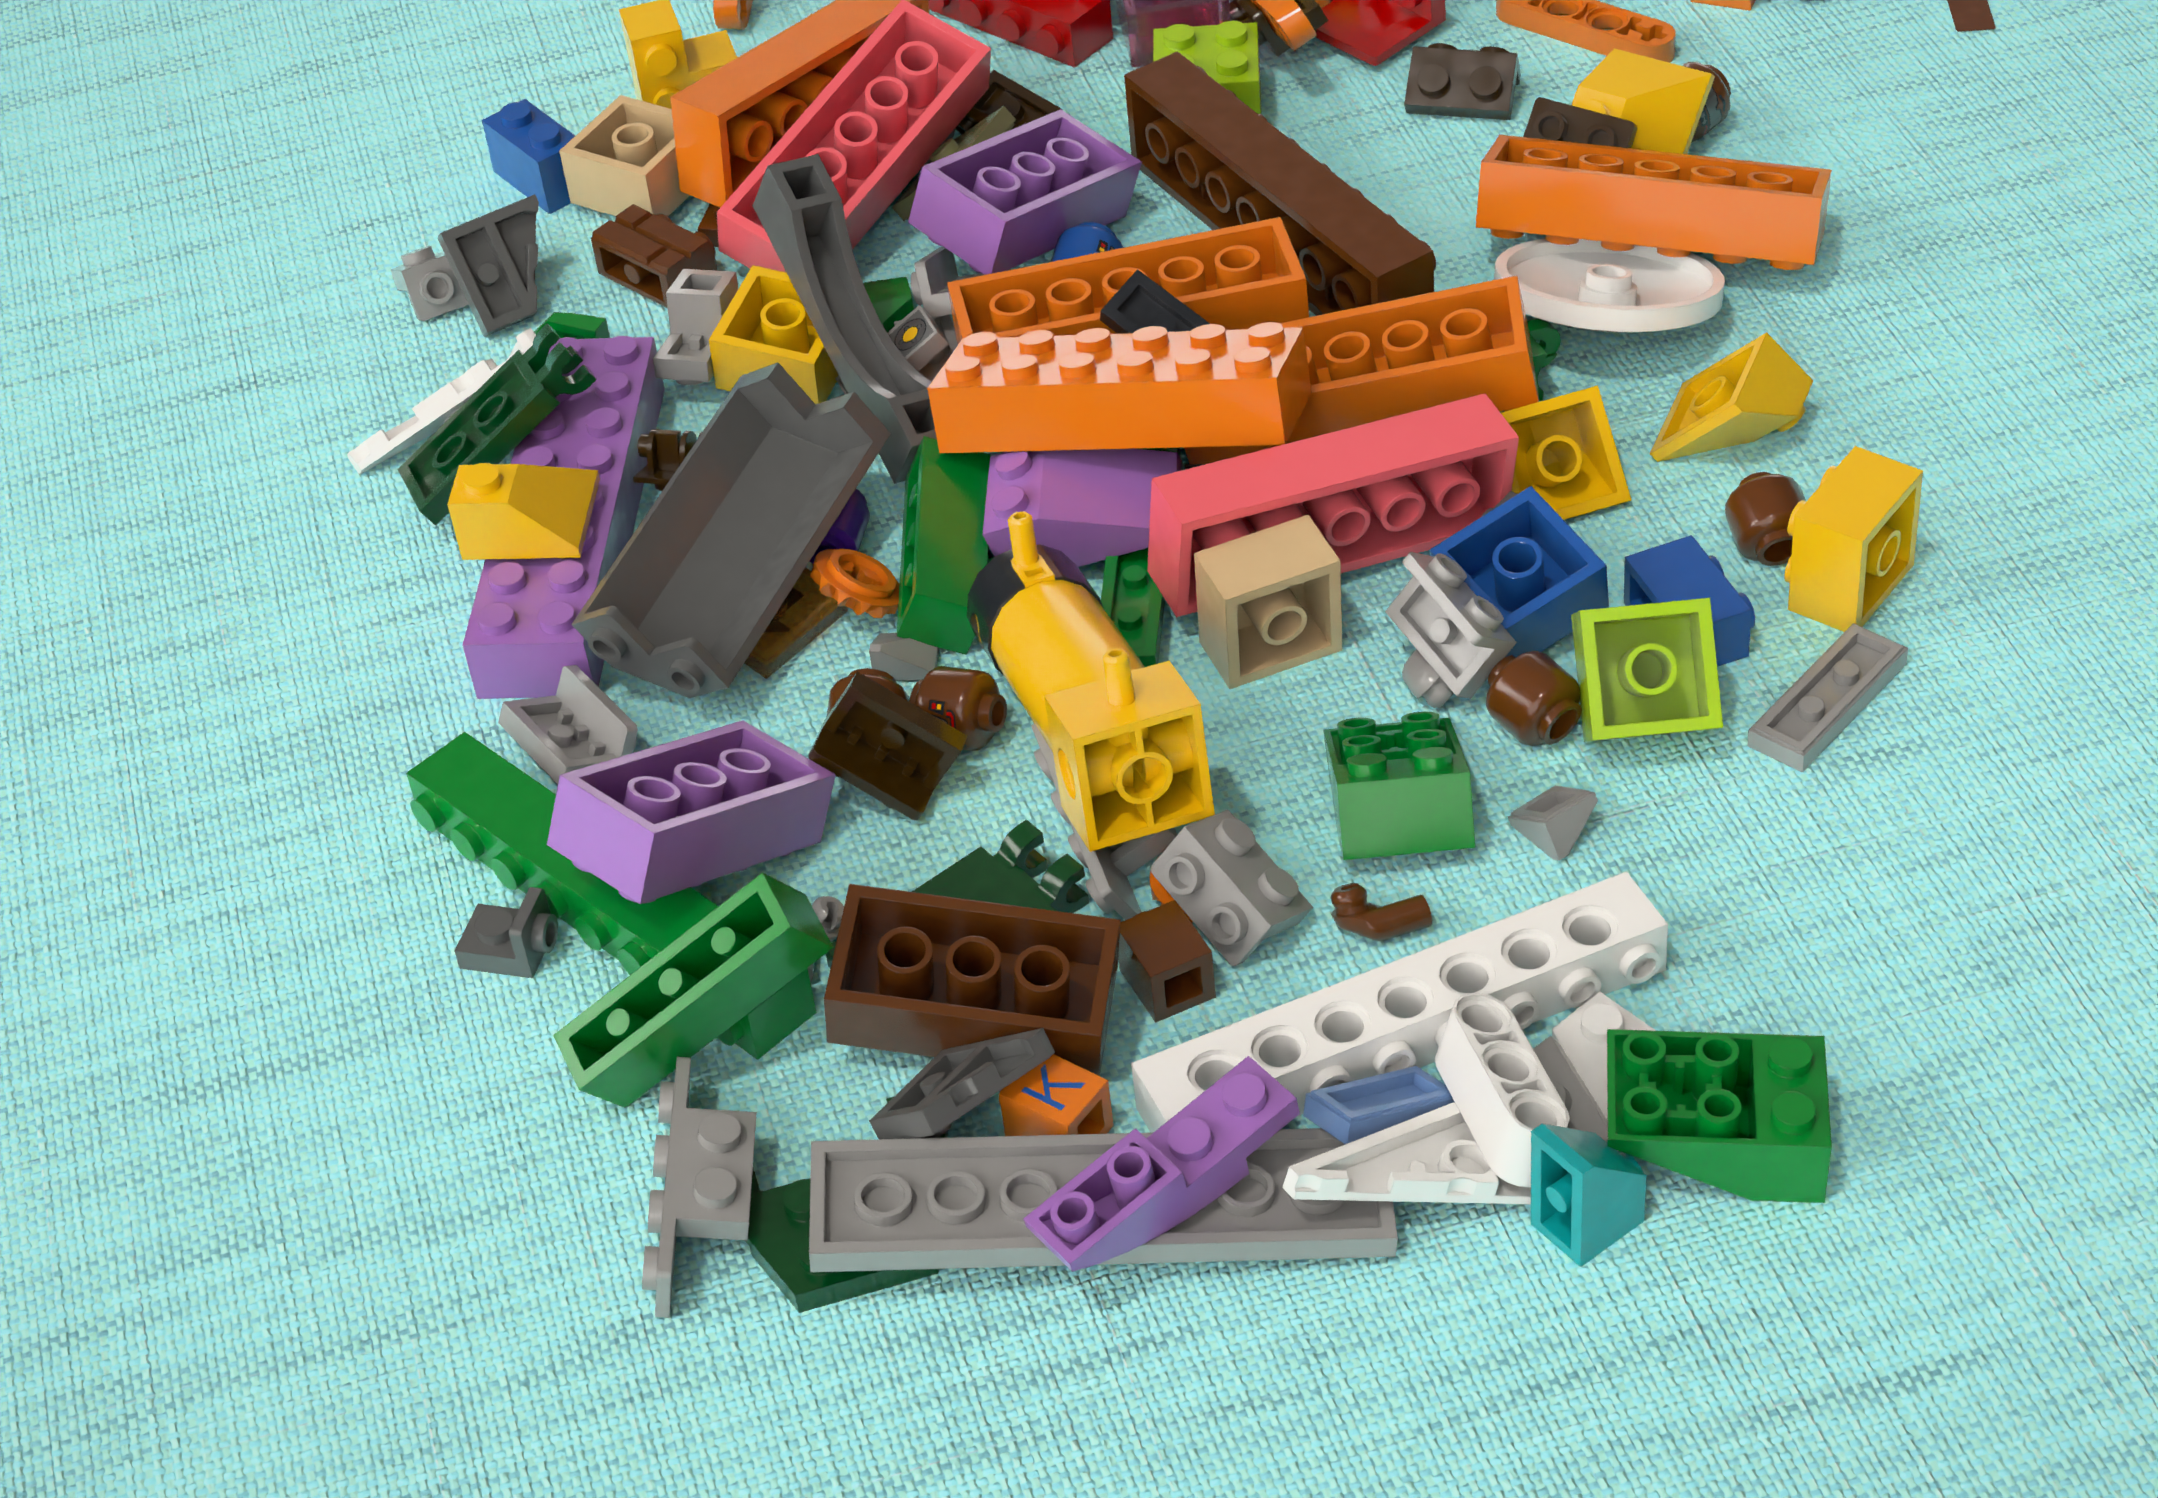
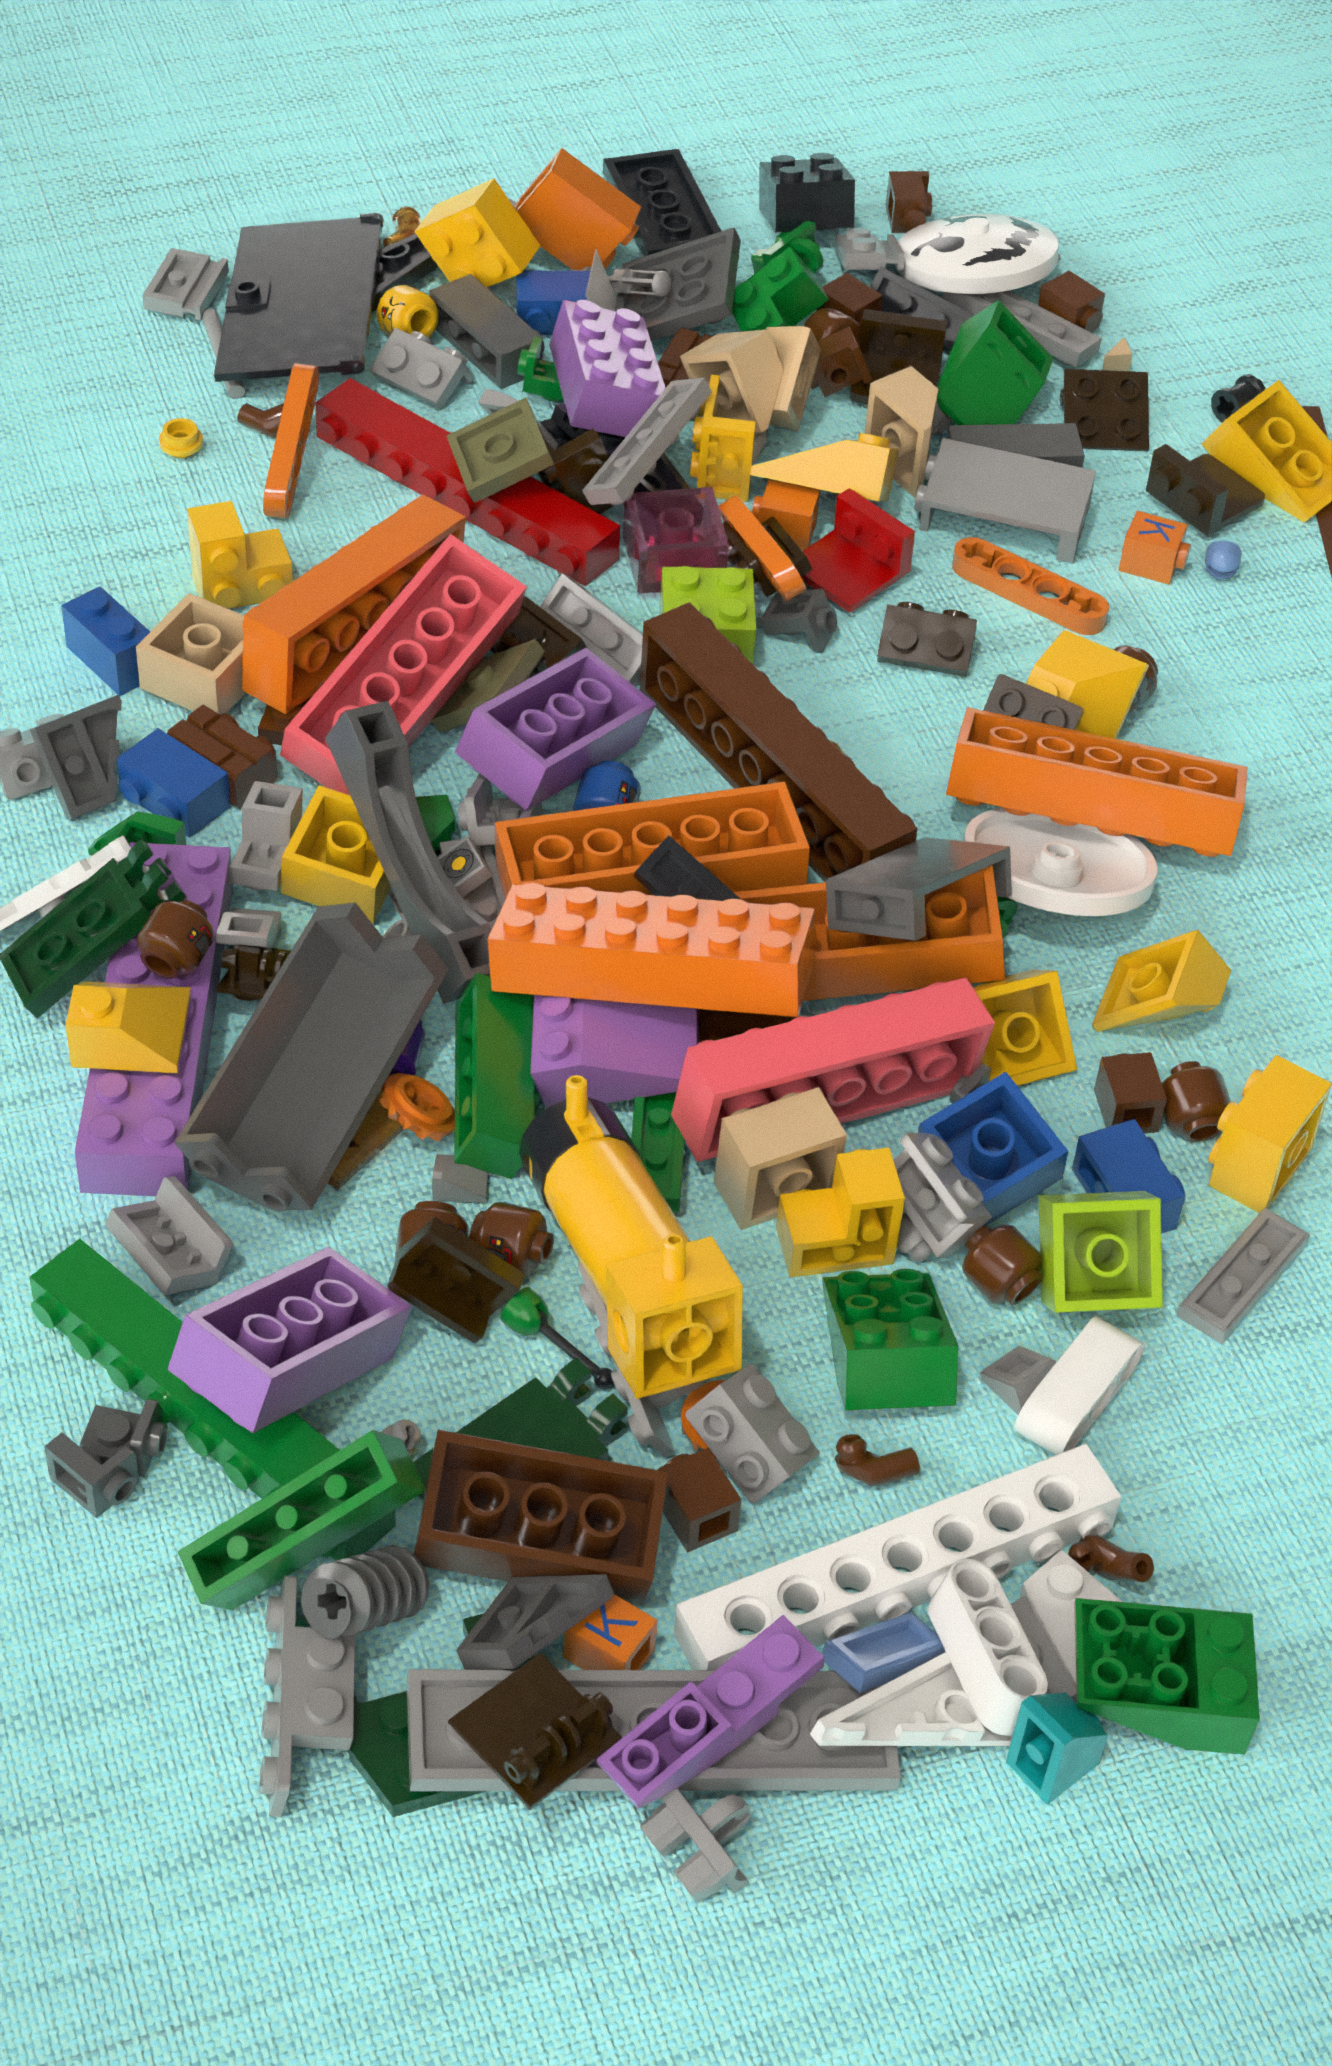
camera: 10 degrees left, 5 degrees up
none -> dark grey bracket [45,1432,139,1518]
none -> blue brick [117,728,230,838]
none -> reddish brown head [136,900,215,979]
none -> light grey slope [216,908,281,949]
none -> dark grey piece [301,1545,429,1640]
none -> dark brown hinge [448,1653,622,1810]
none -> hinge [500,1287,614,1390]
none -> light grey plate [540,573,643,687]
none -> light grey hips [640,1788,751,1903]
none -> dark grey bracket [759,589,837,652]
none -> yellow brick [776,1147,905,1278]
none -> dark grey panel [826,837,1012,941]
none -> white beam [1014,1316,1145,1455]
none -> reddish brown arm [1068,1535,1154,1582]
none -> reddish brown brick [1094,1052,1167,1134]

